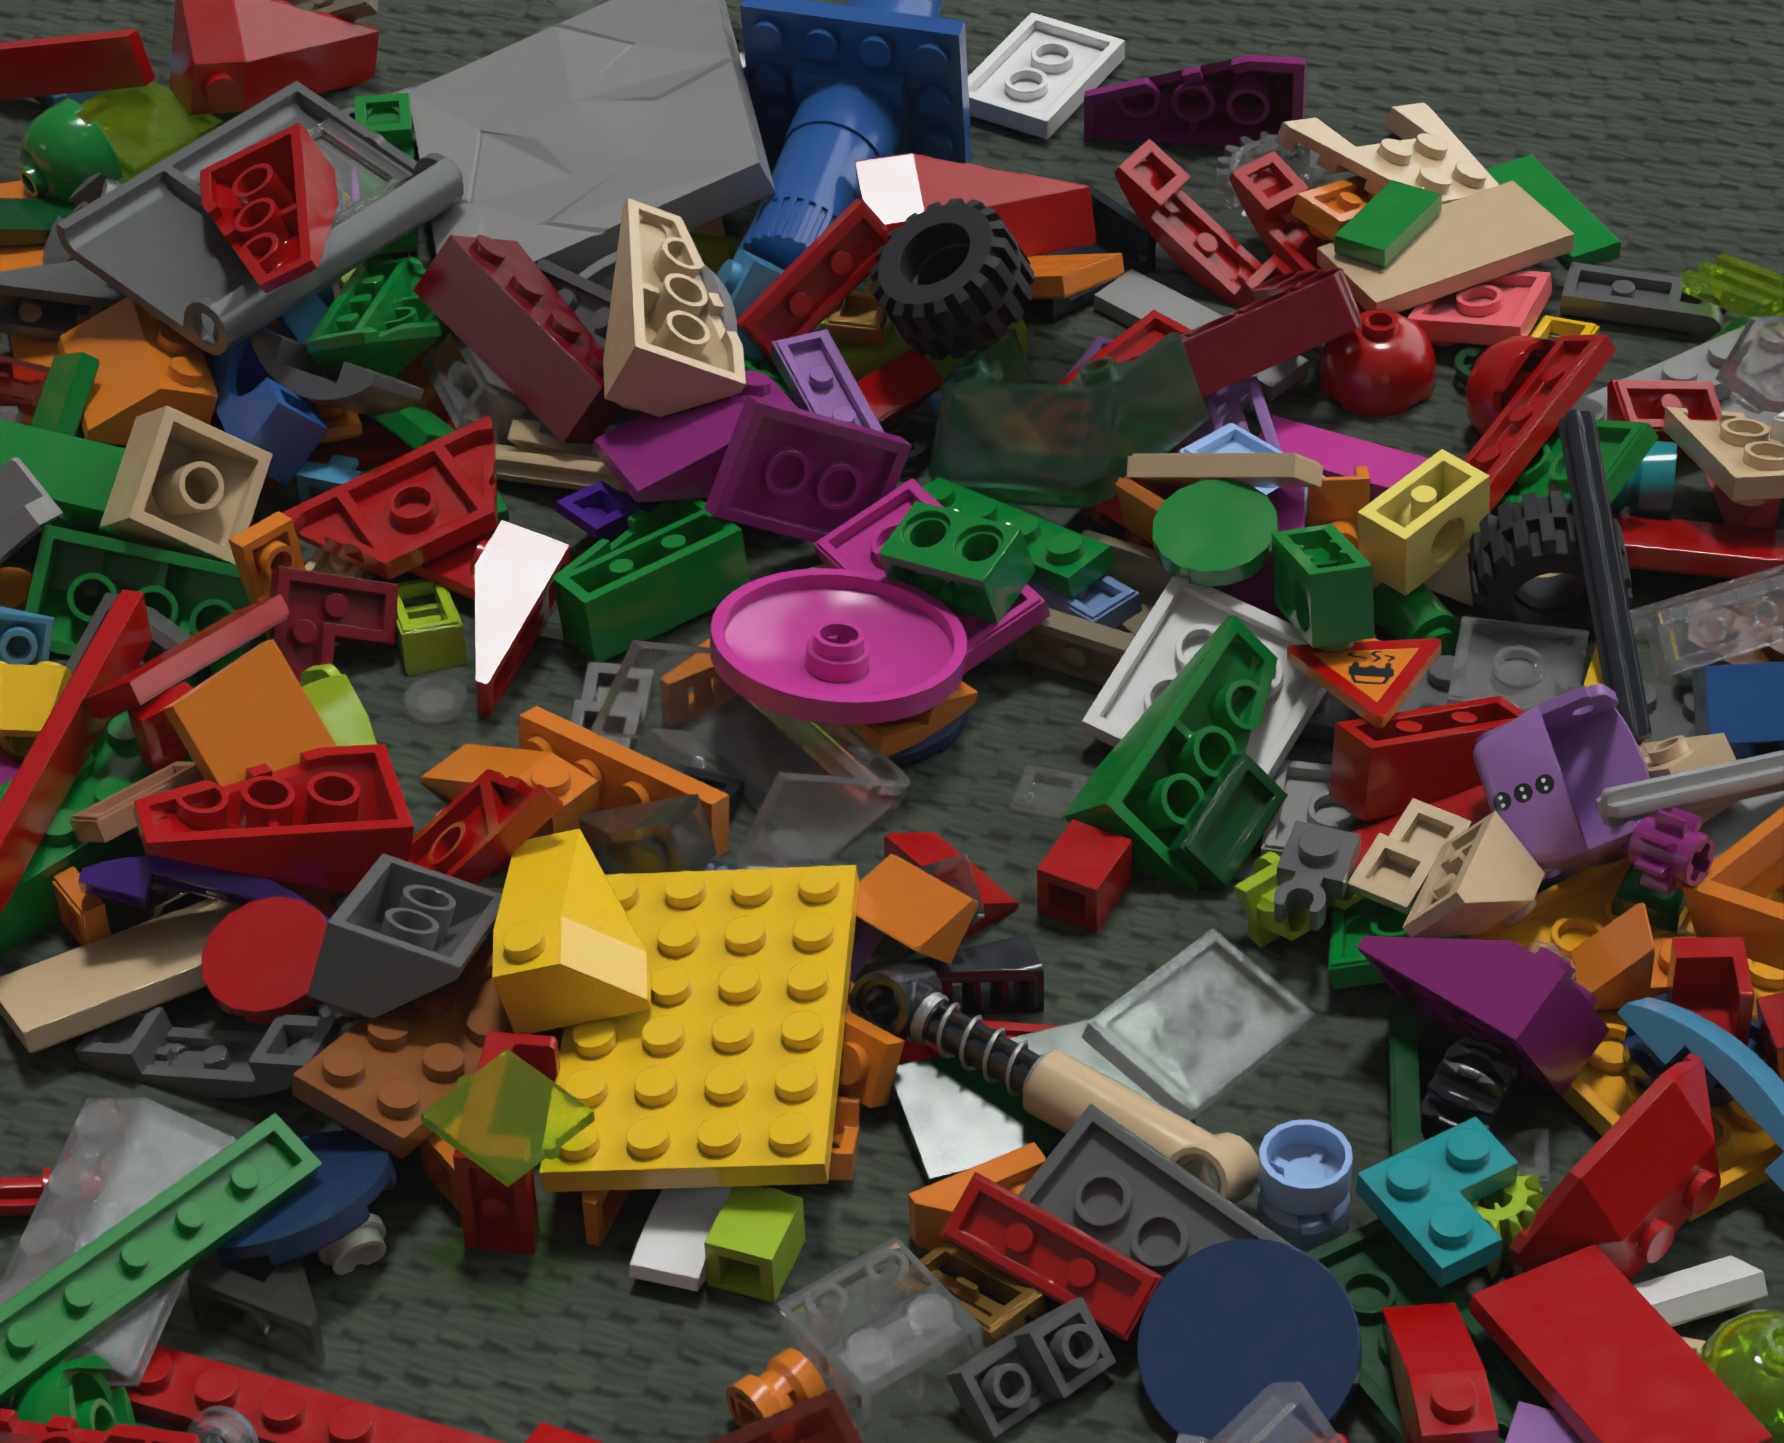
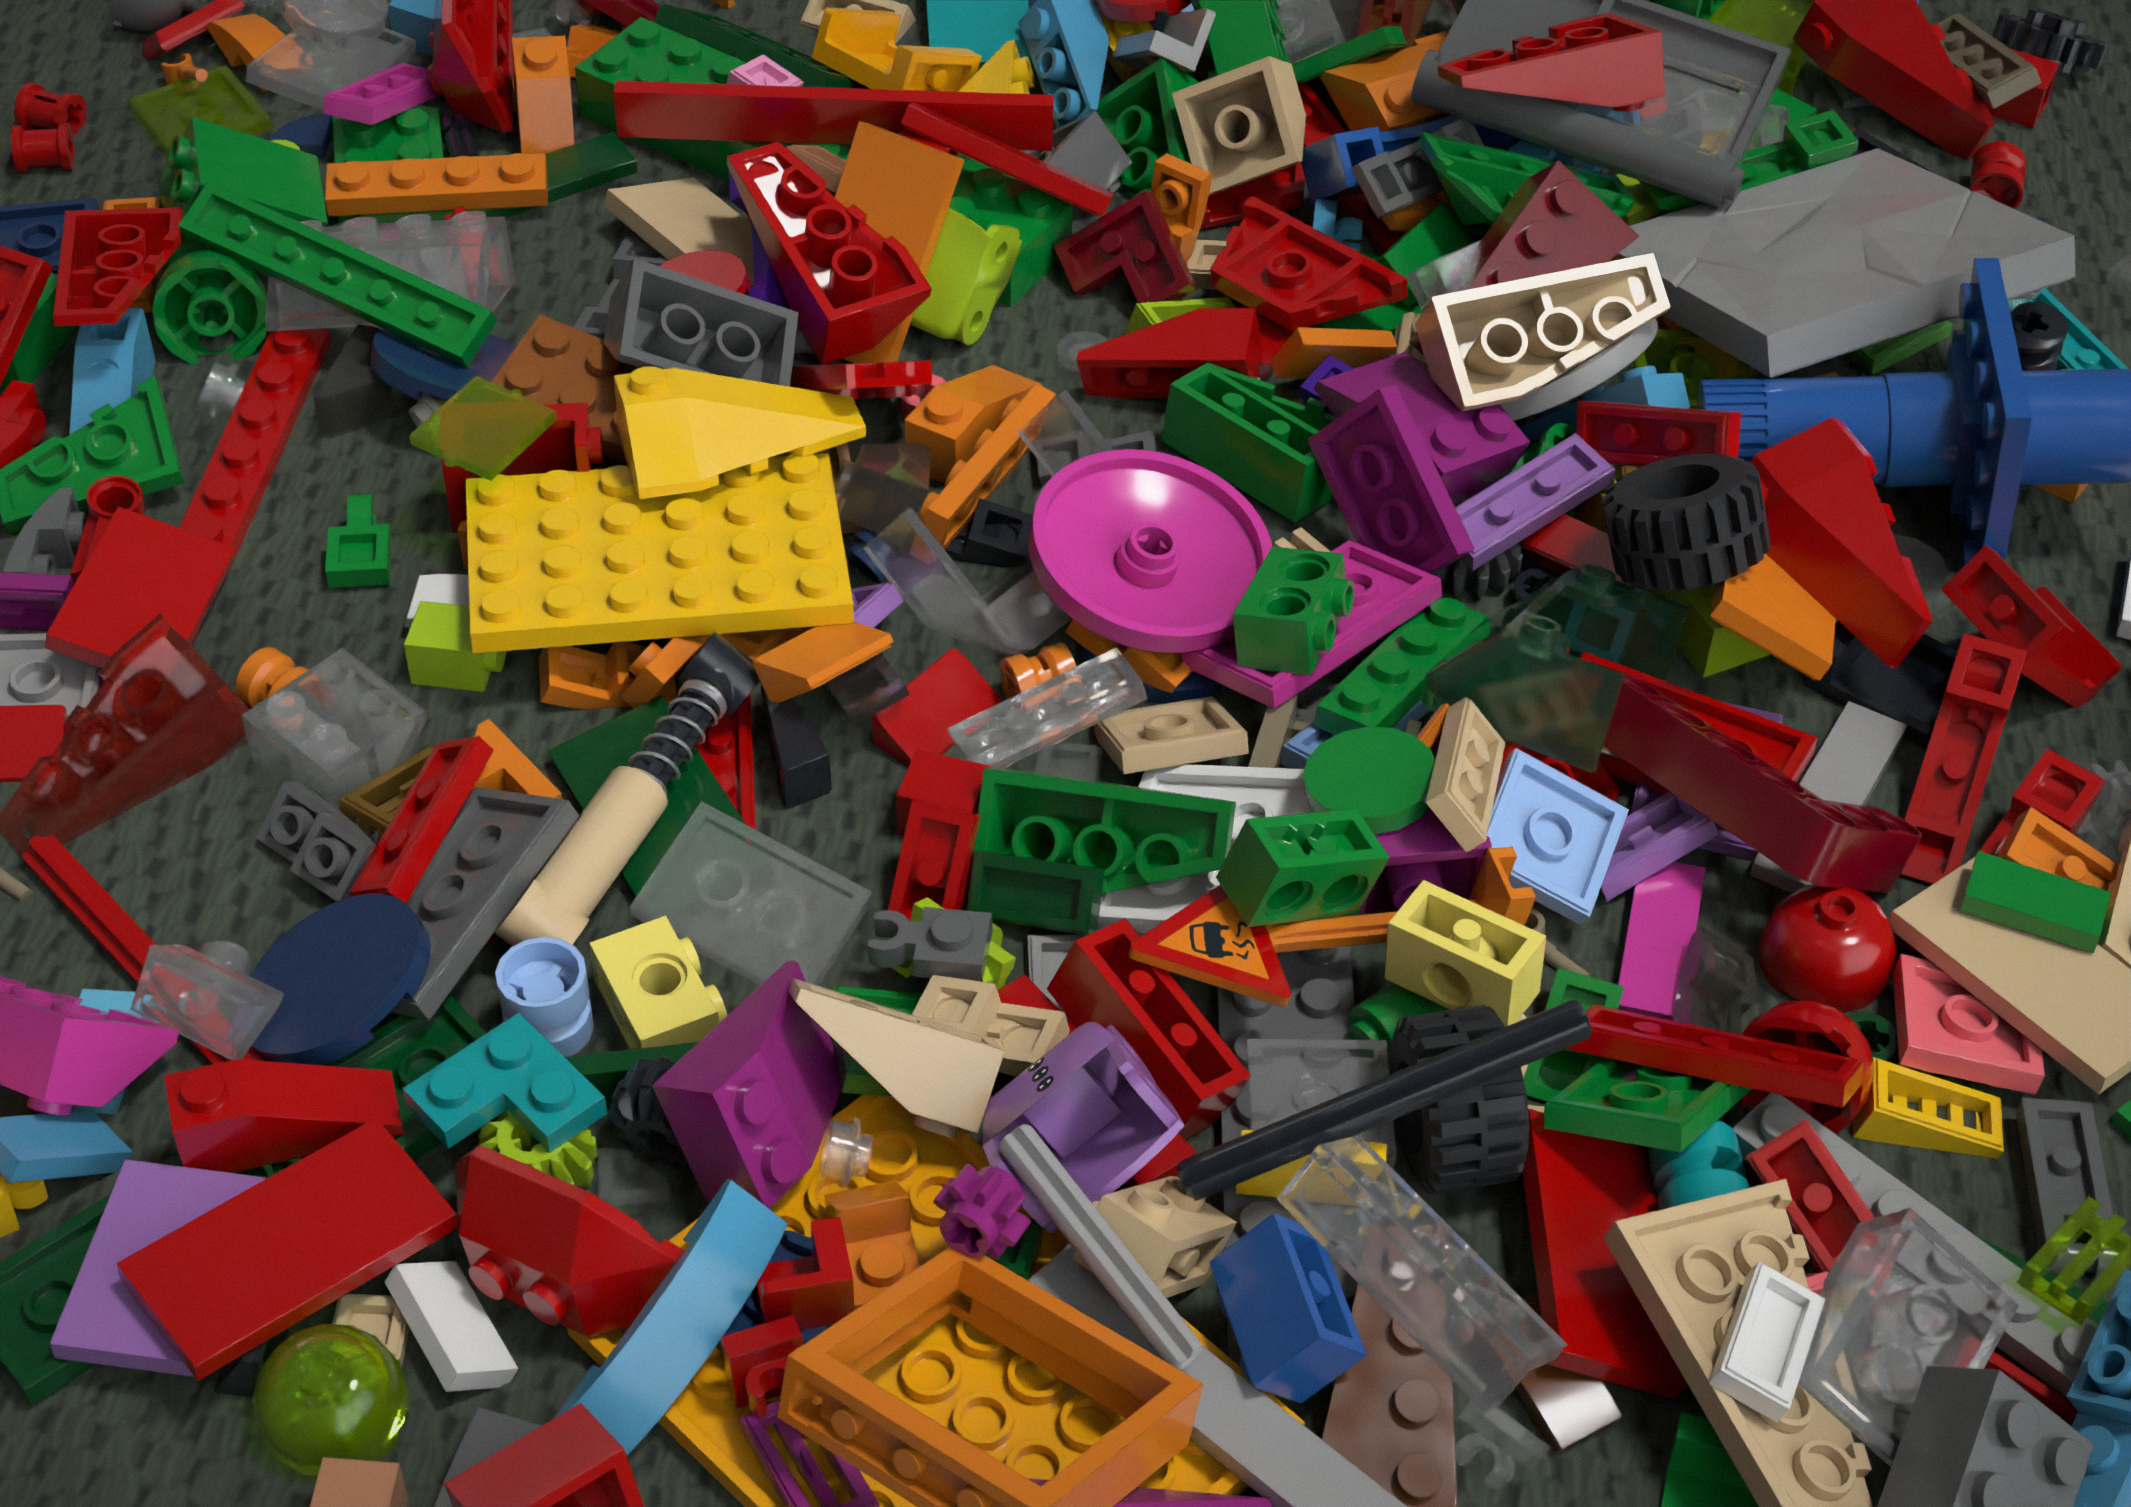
camera: 75 degrees right, 5 degrees up
none -> green plate [325,494,392,588]
none -> light yellow brick [589,915,727,1049]
none -> red slope [888,799,981,921]
none -> clear plate [947,647,1148,769]
none -> orange wheel [999,642,1081,719]
none -> tan tile [1093,696,1249,774]
none -> orange tile [1270,327,1398,379]
none -> clear smoke slope [1673,926,1758,1035]
none -> red panel [1941,545,2122,708]
none -> red wheel [1969,141,2027,209]

